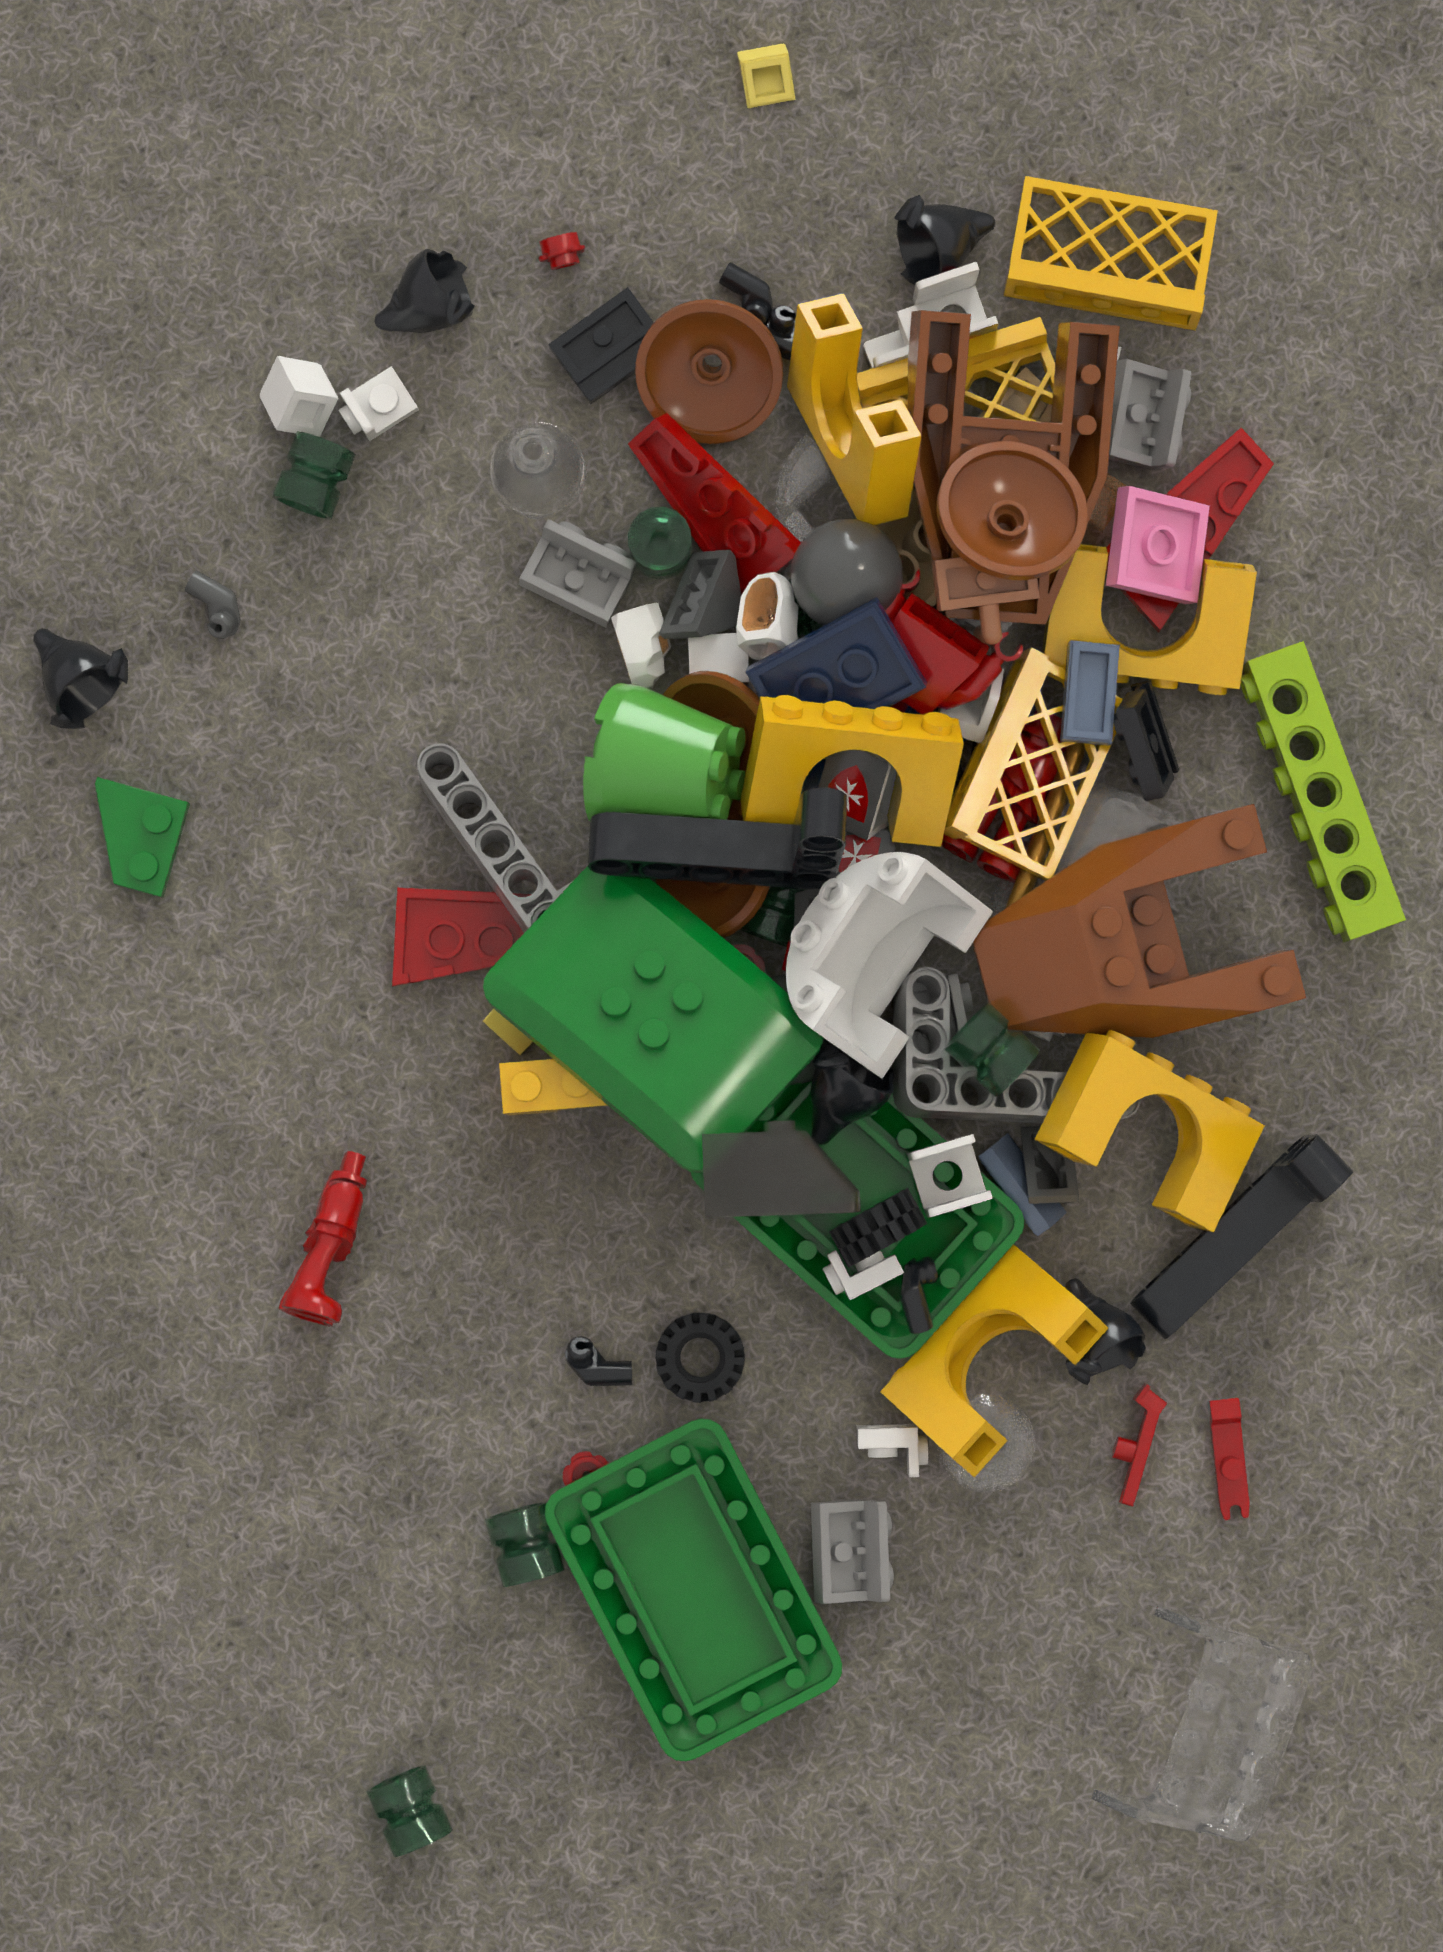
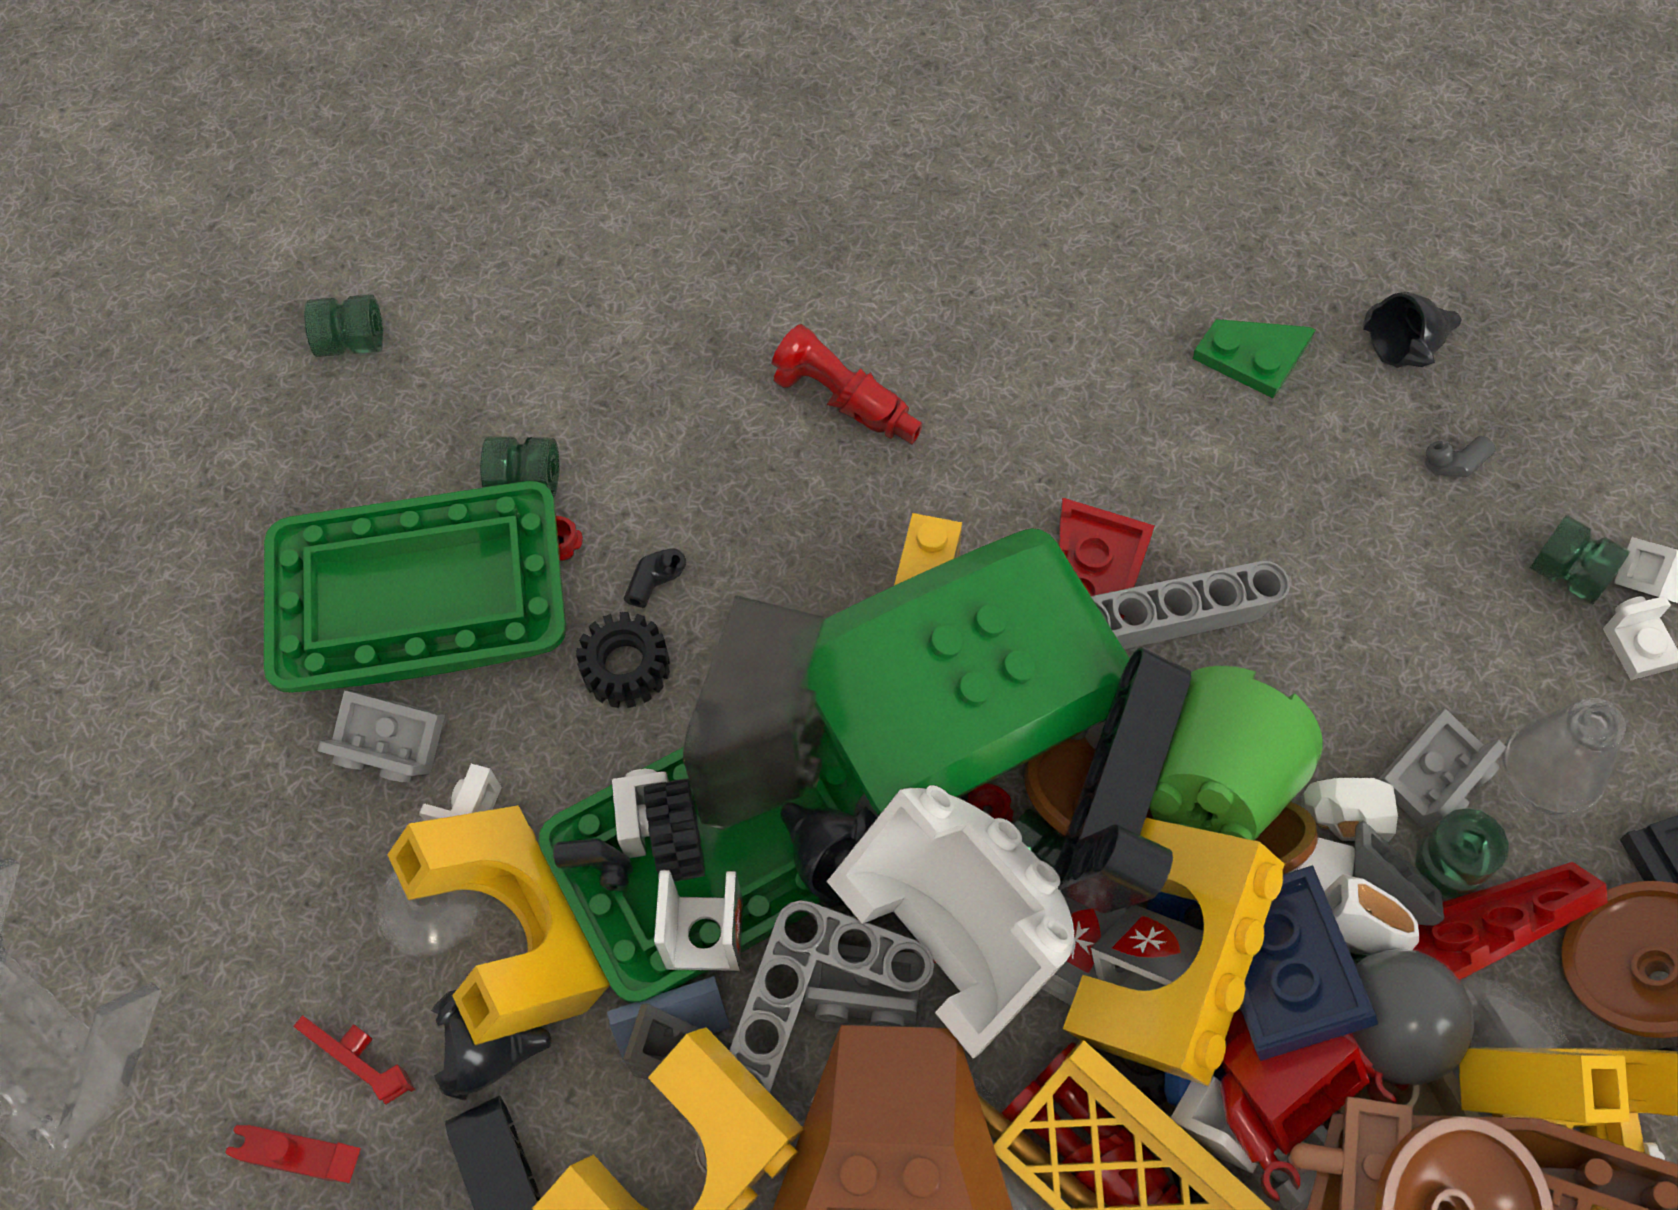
camera: 110 degrees right, 25 degrees down
clear green wheel [944,1002,1040,1097] -> none

